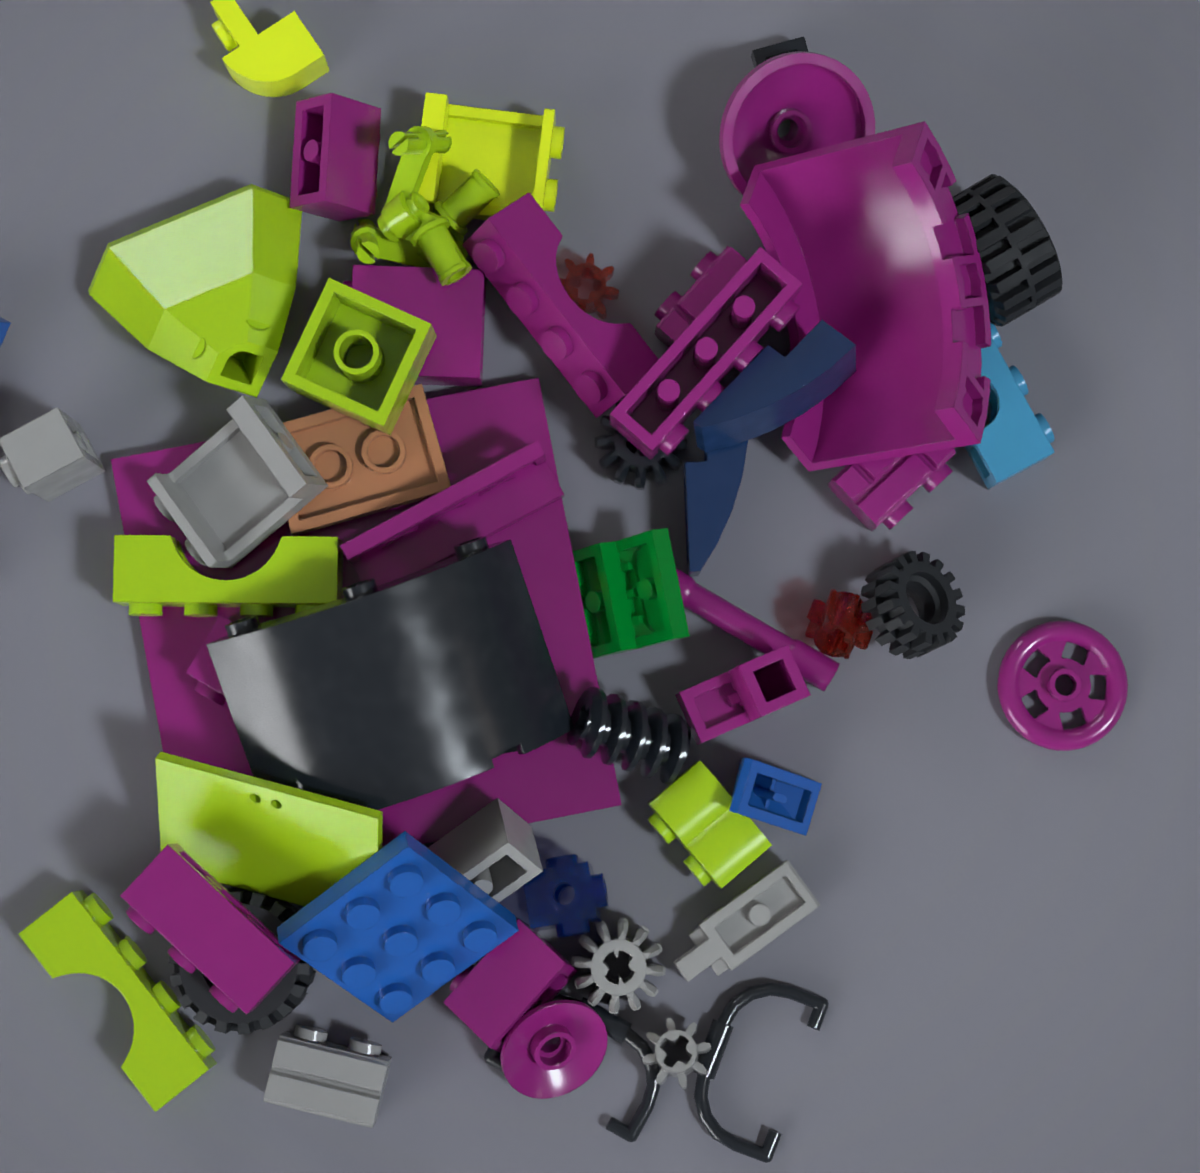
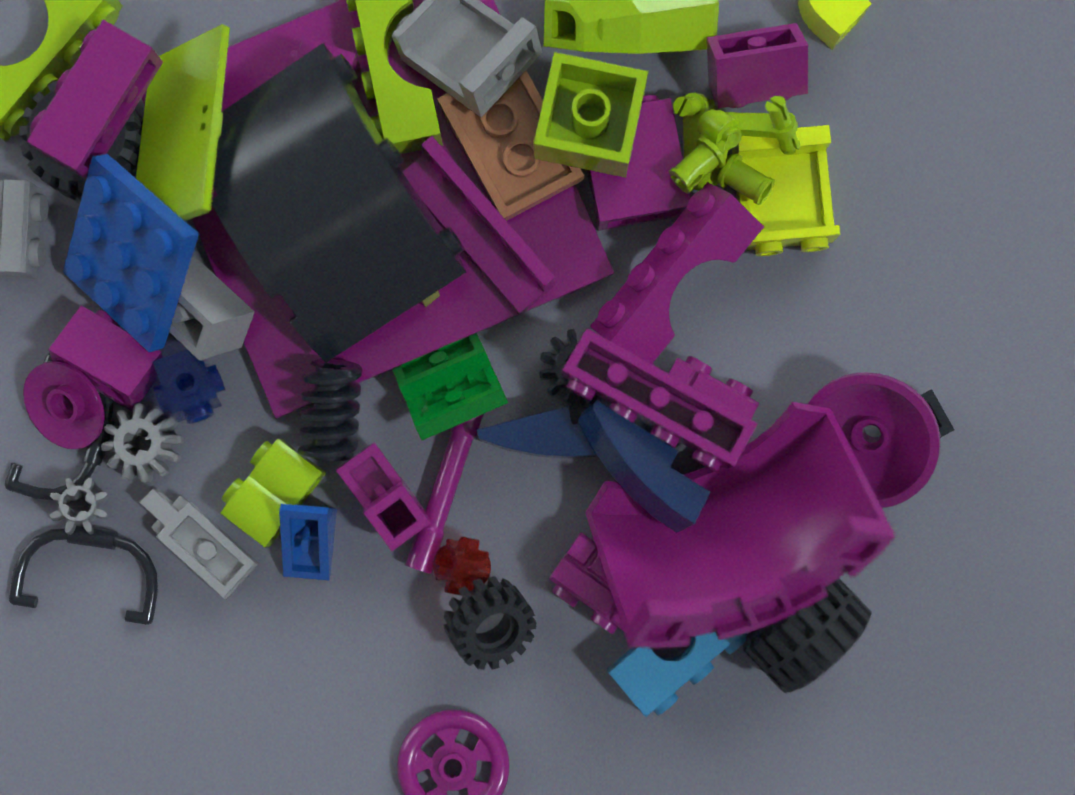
camera: 80 degrees right, 0 degrees up
clear red gear [560,253,619,320] -> none

